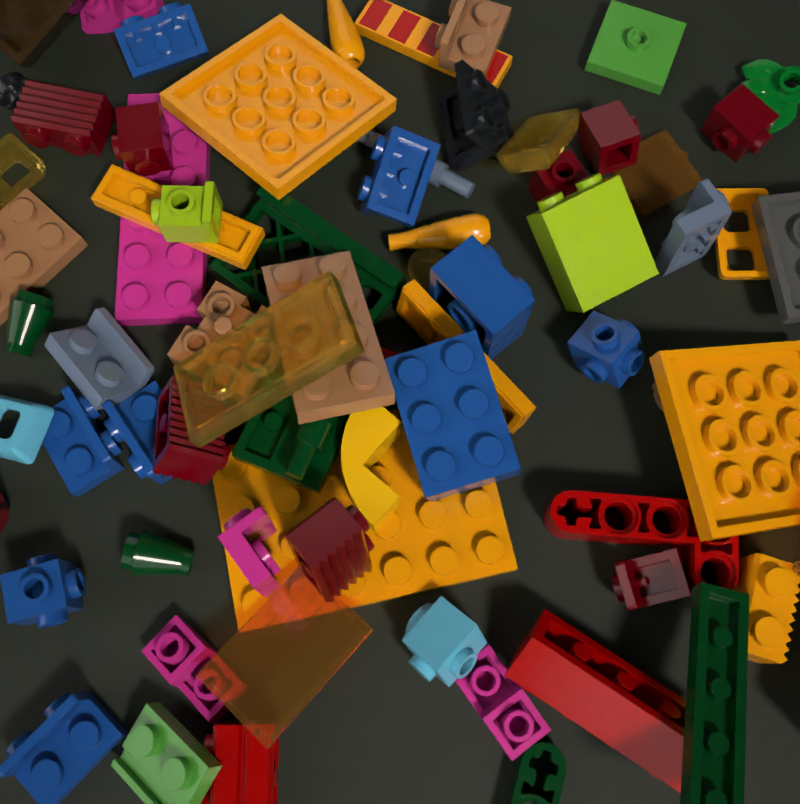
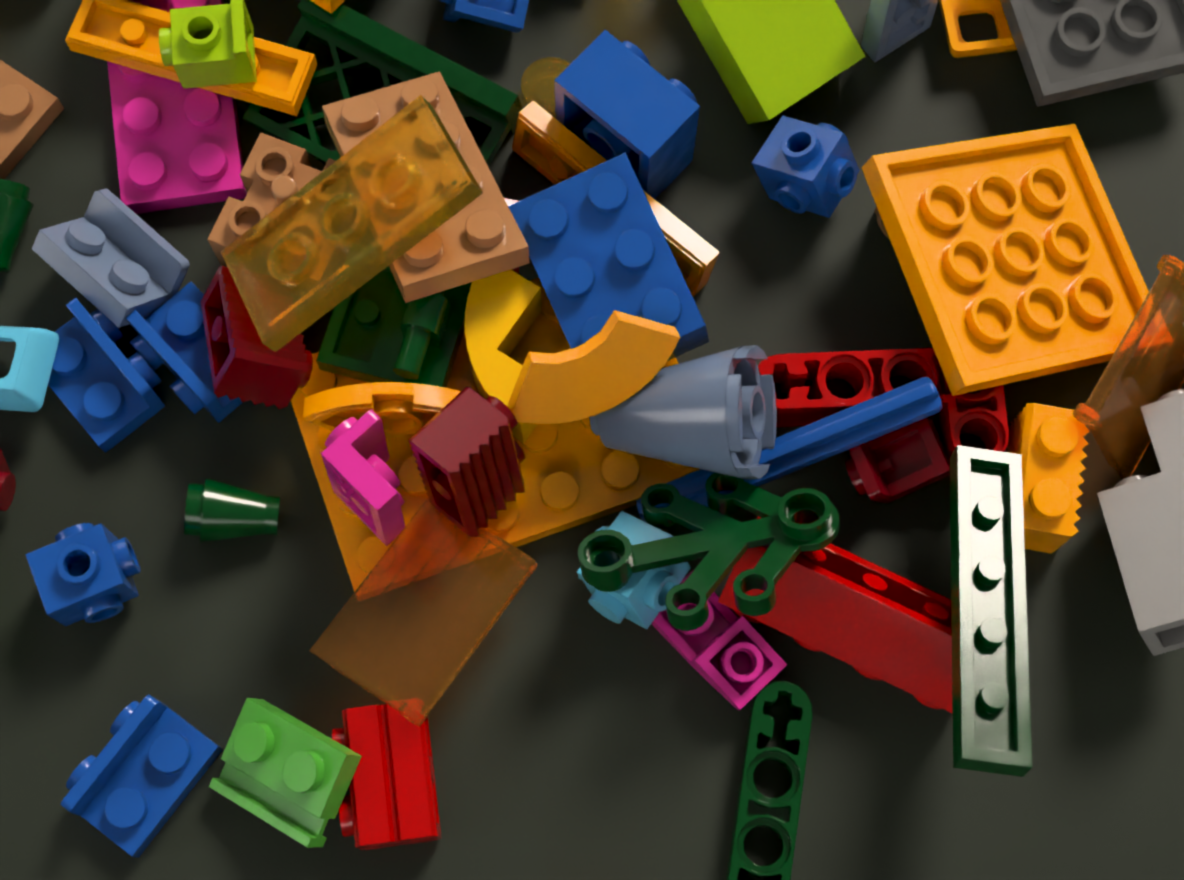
camera: 10 degrees left, 0 degrees up
dark pink slope [141,615,250,724] -> none
light orange piece [388,213,491,251] -> none
none -> light orange tile [303,382,461,434]
none -> light orange tile [507,310,681,424]
none -> dark green plant [578,473,840,631]
none -> sand blue cone [589,345,777,479]
none -> blue axle [636,377,942,523]

